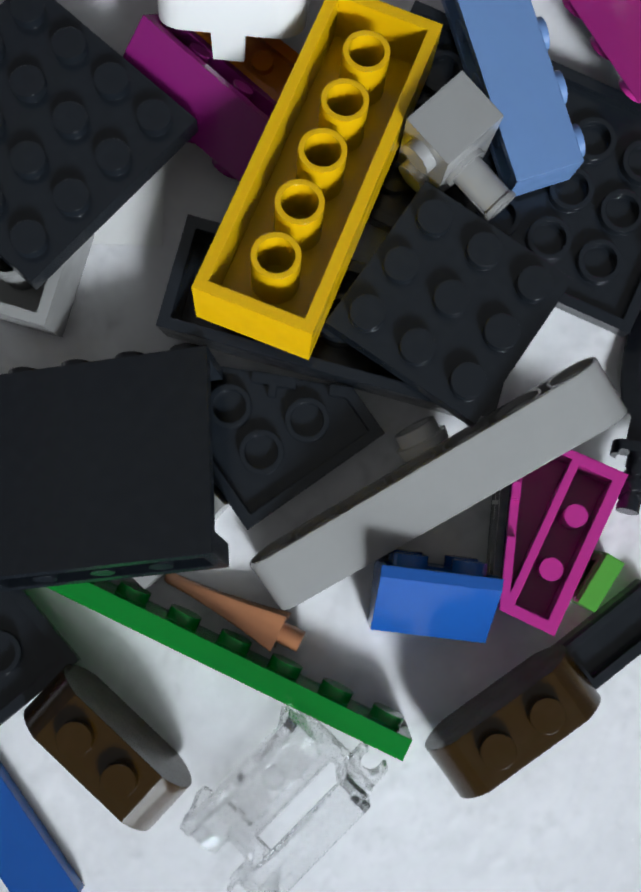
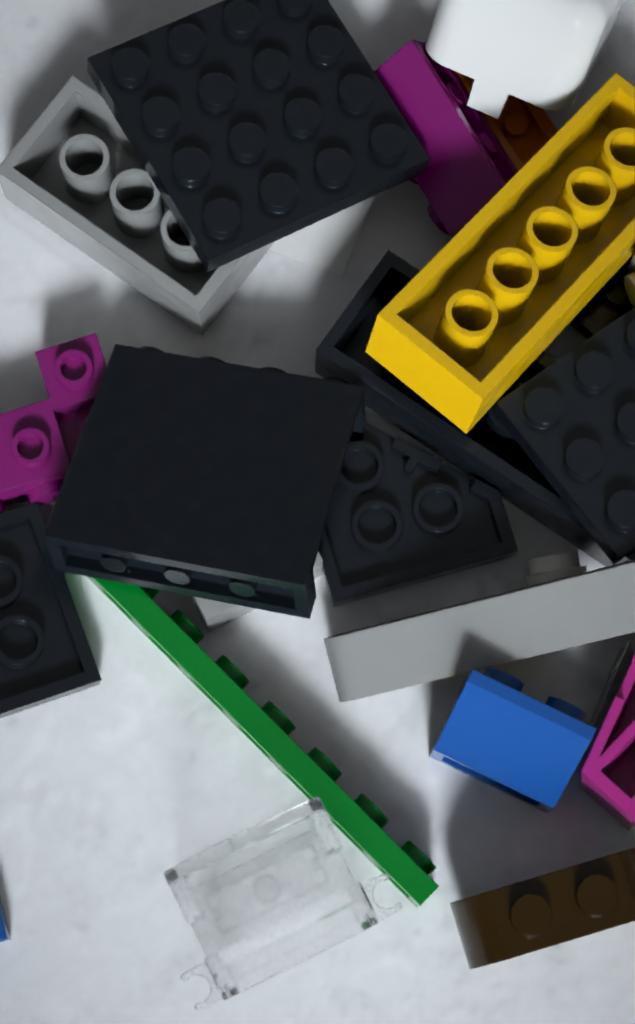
camera: 15 degrees right, 10 degrees down
dark brown brick [24,664,192,831] -> none
nougat piece [164,573,306,652] -> none

